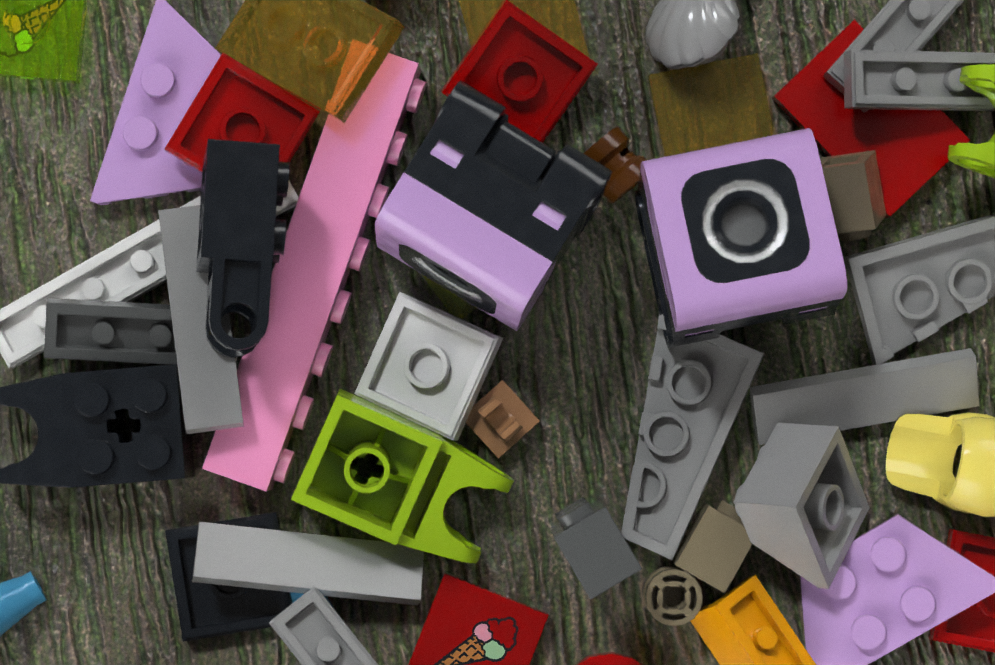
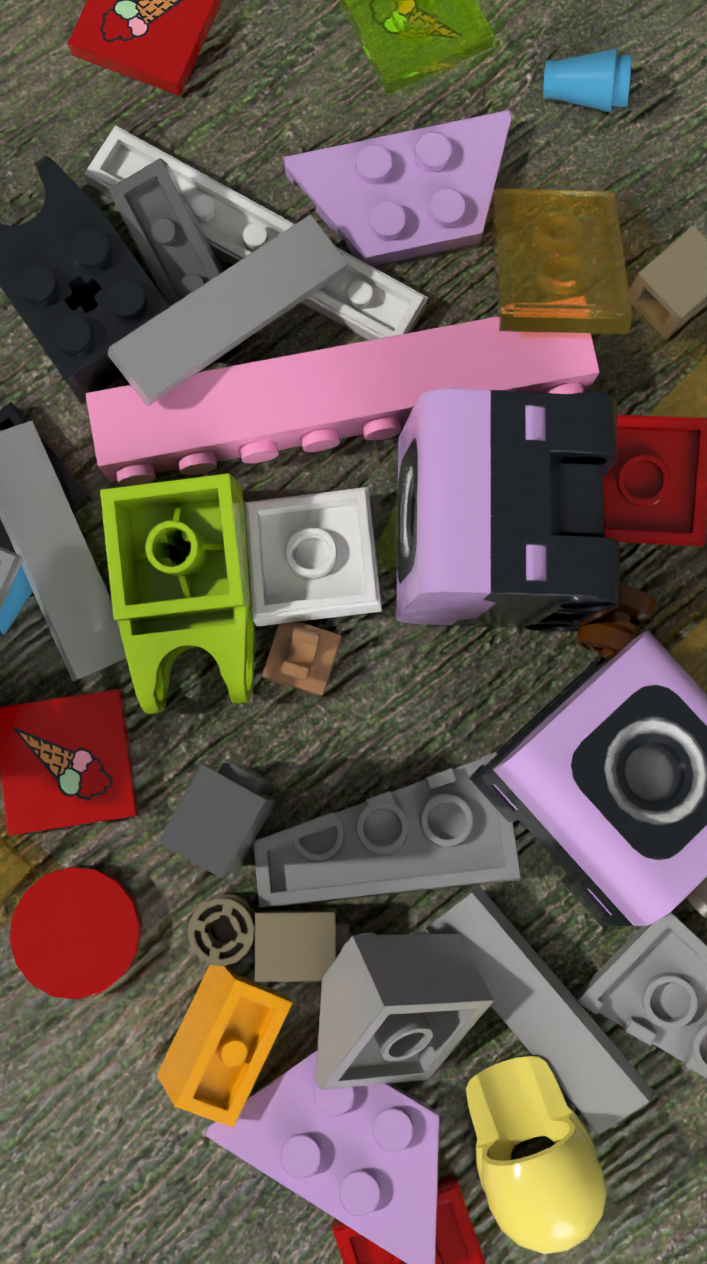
camera: 55 degrees right, 5 degrees down
red tile [164,53,320,173] -> none
black brick [196,139,289,358] -> none

